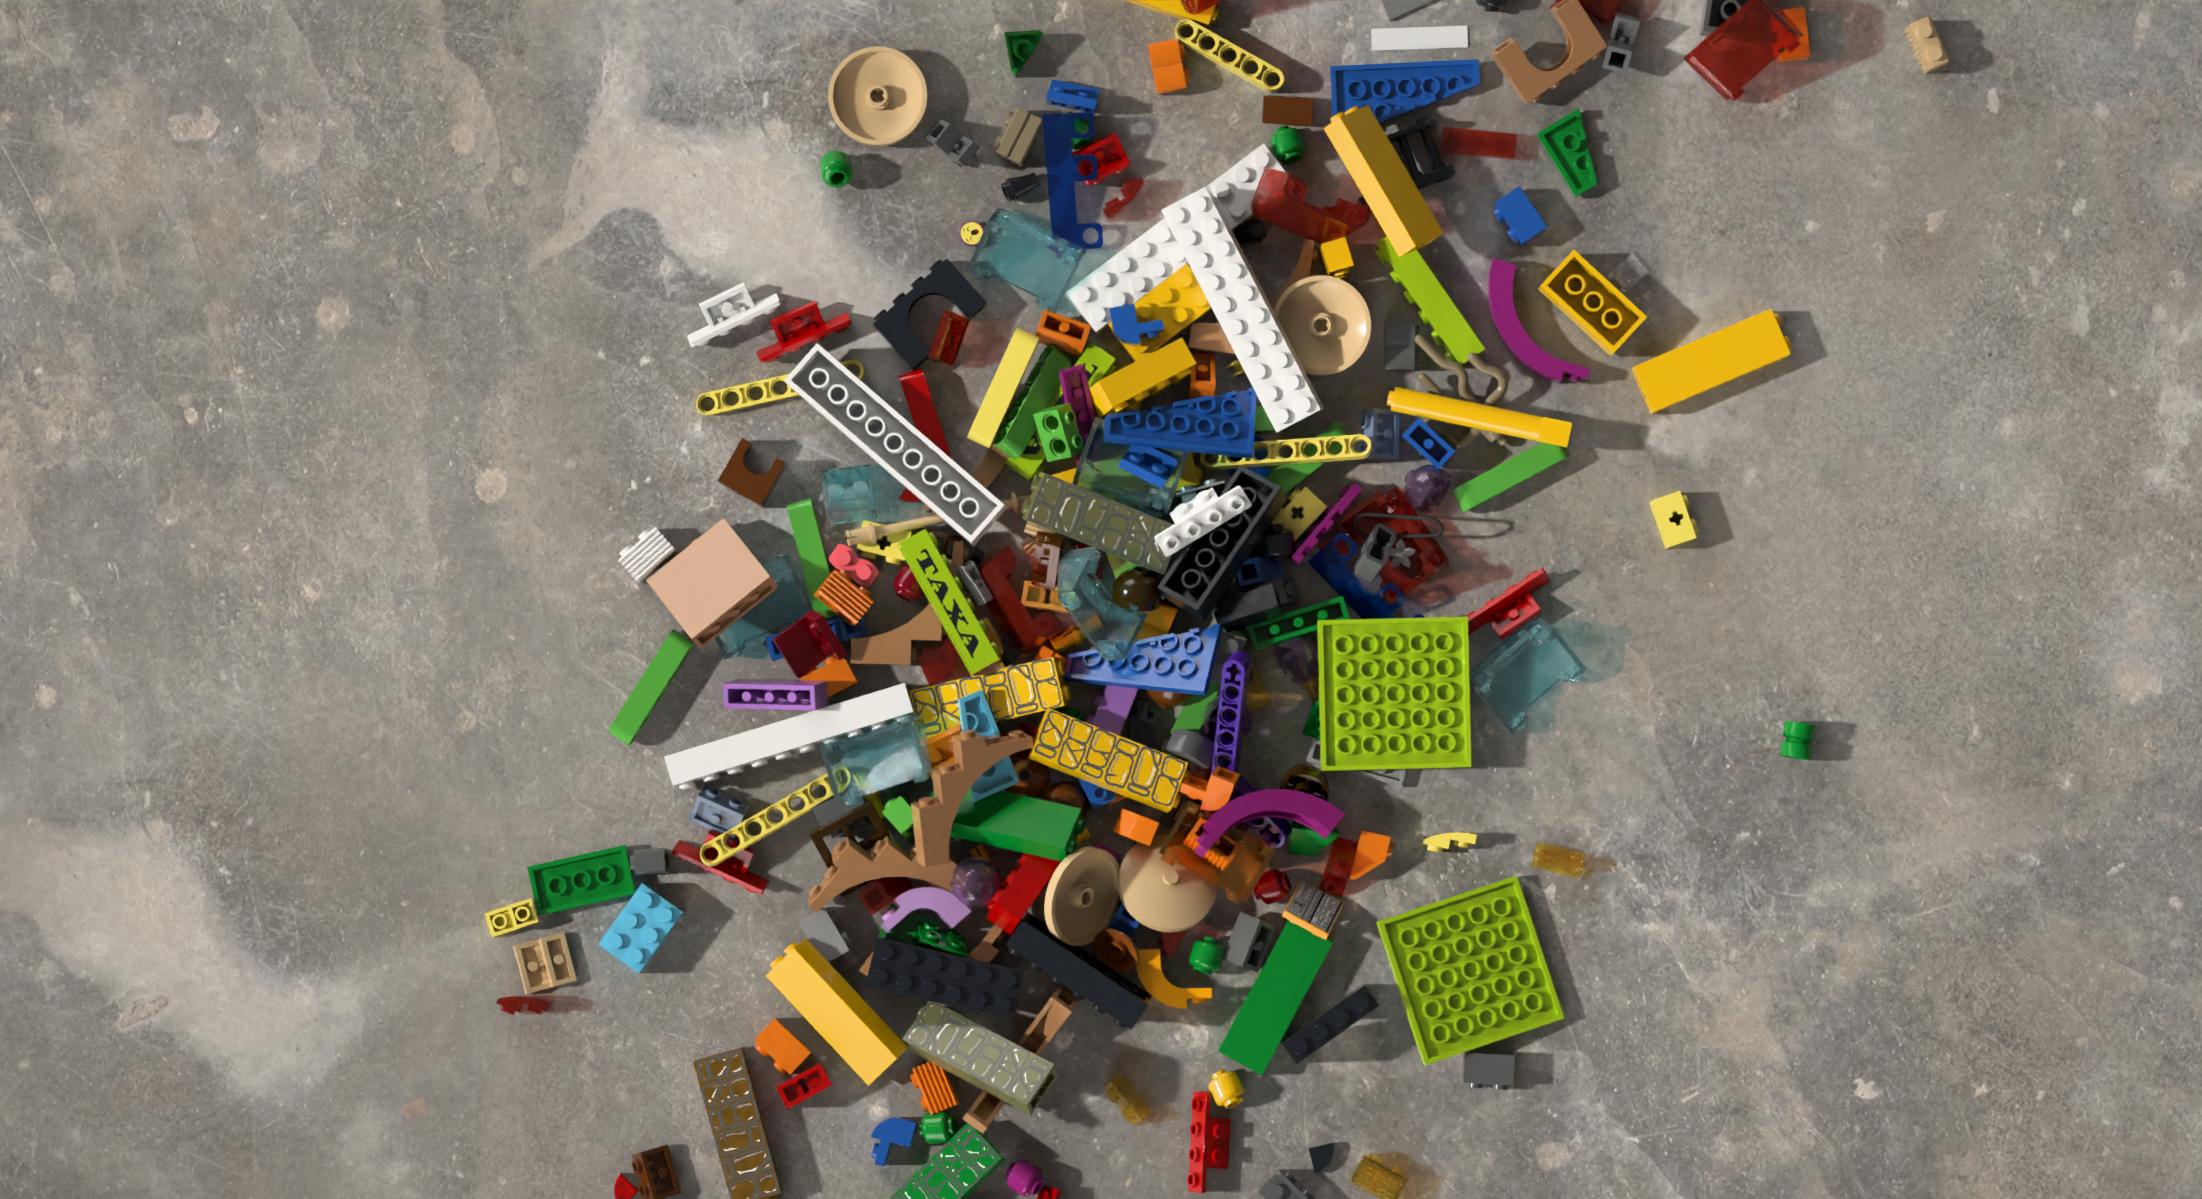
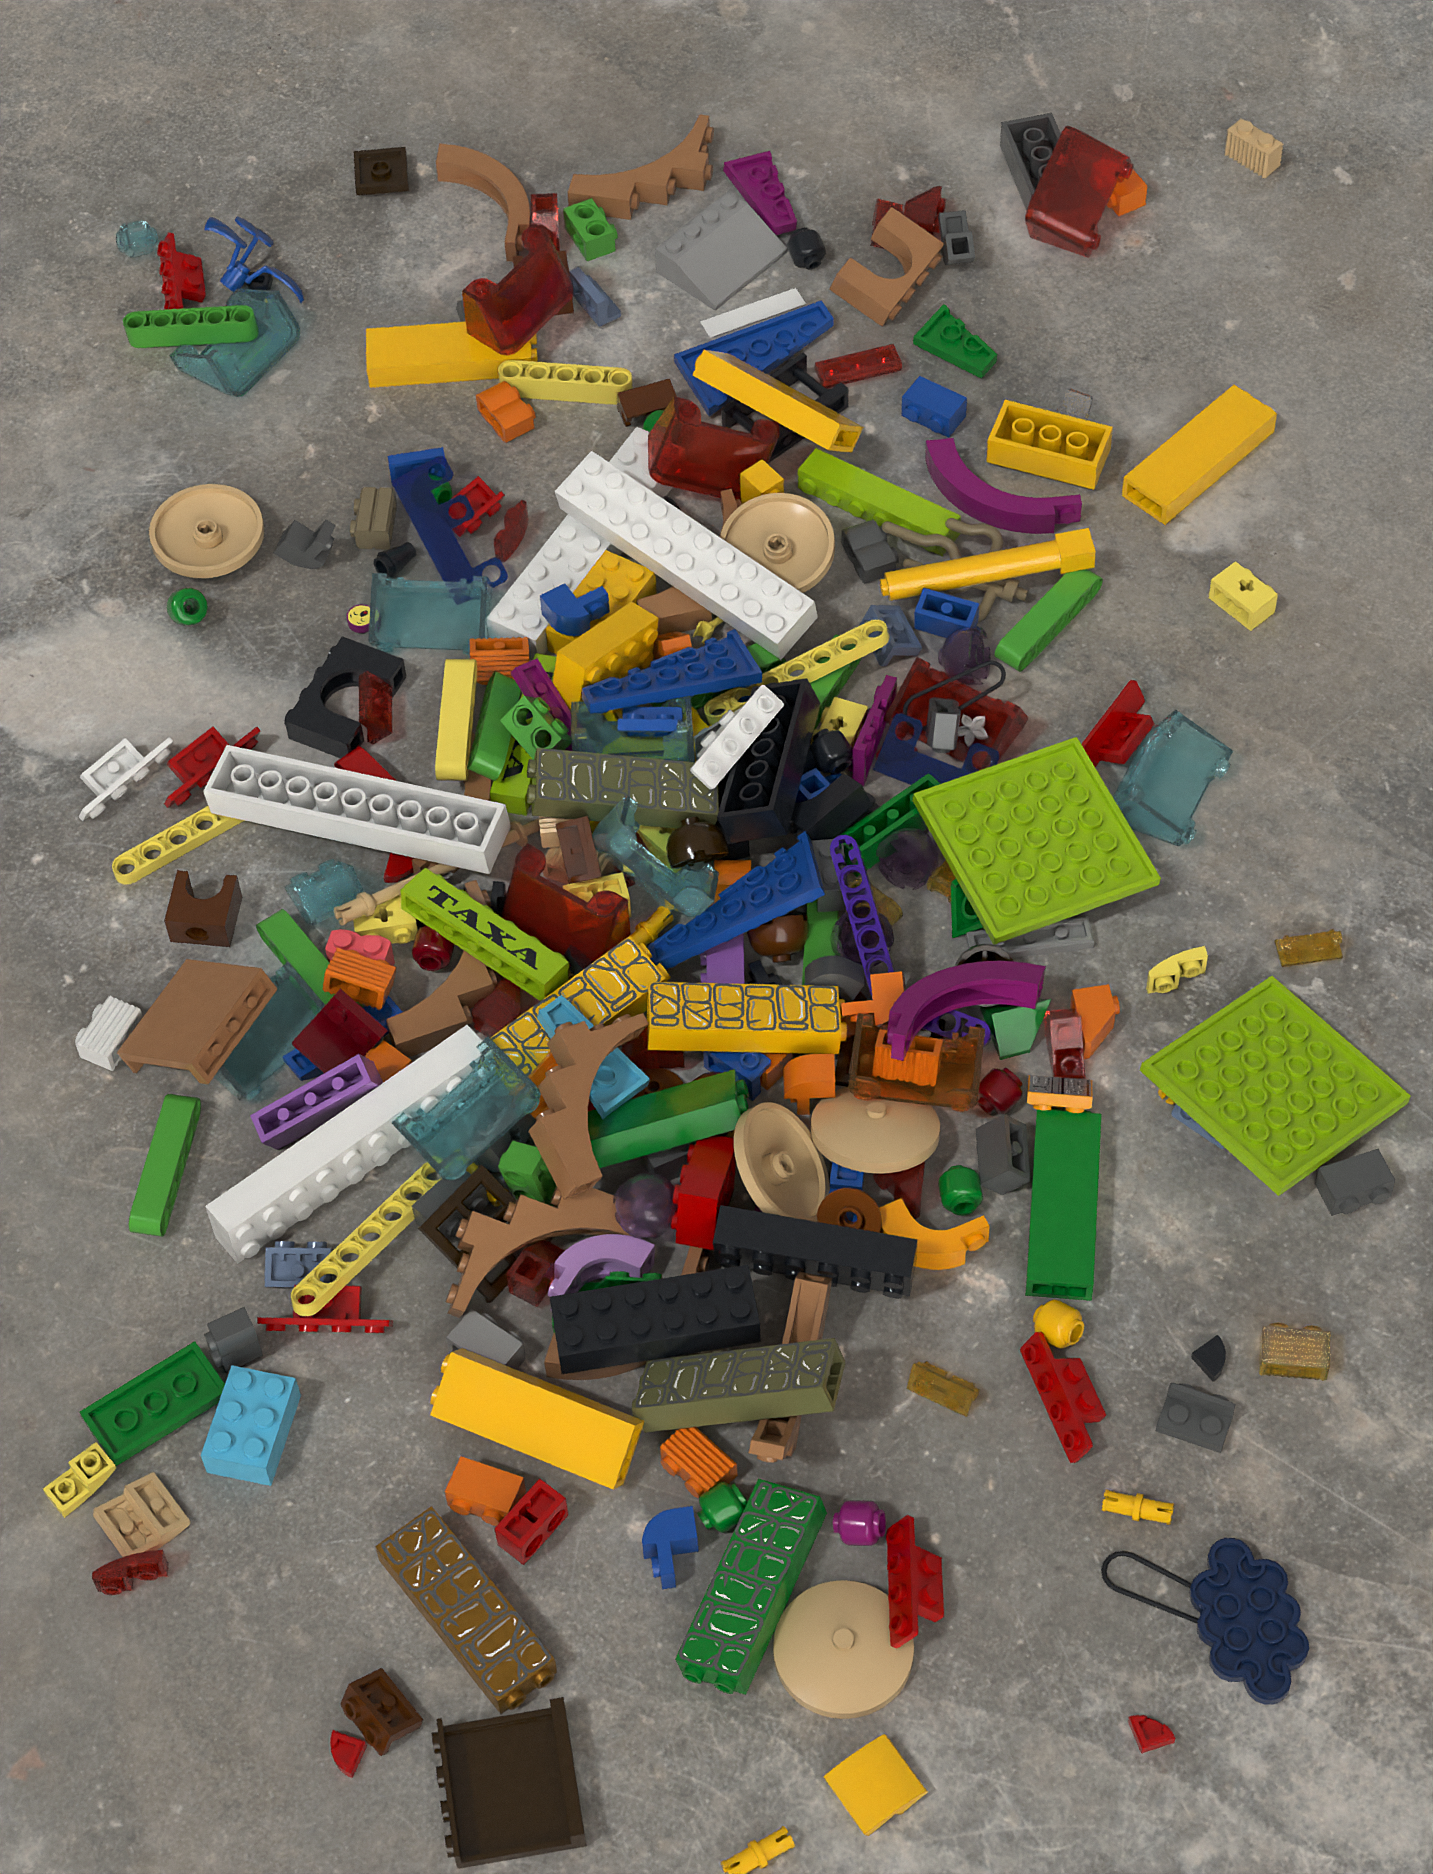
camera: 20 degrees left, 30 degrees down
light grey bar [956,560,993,607] -> none
green slope [1004,30,1043,77] -> none
black arch [1280,985,1379,1064] -> none

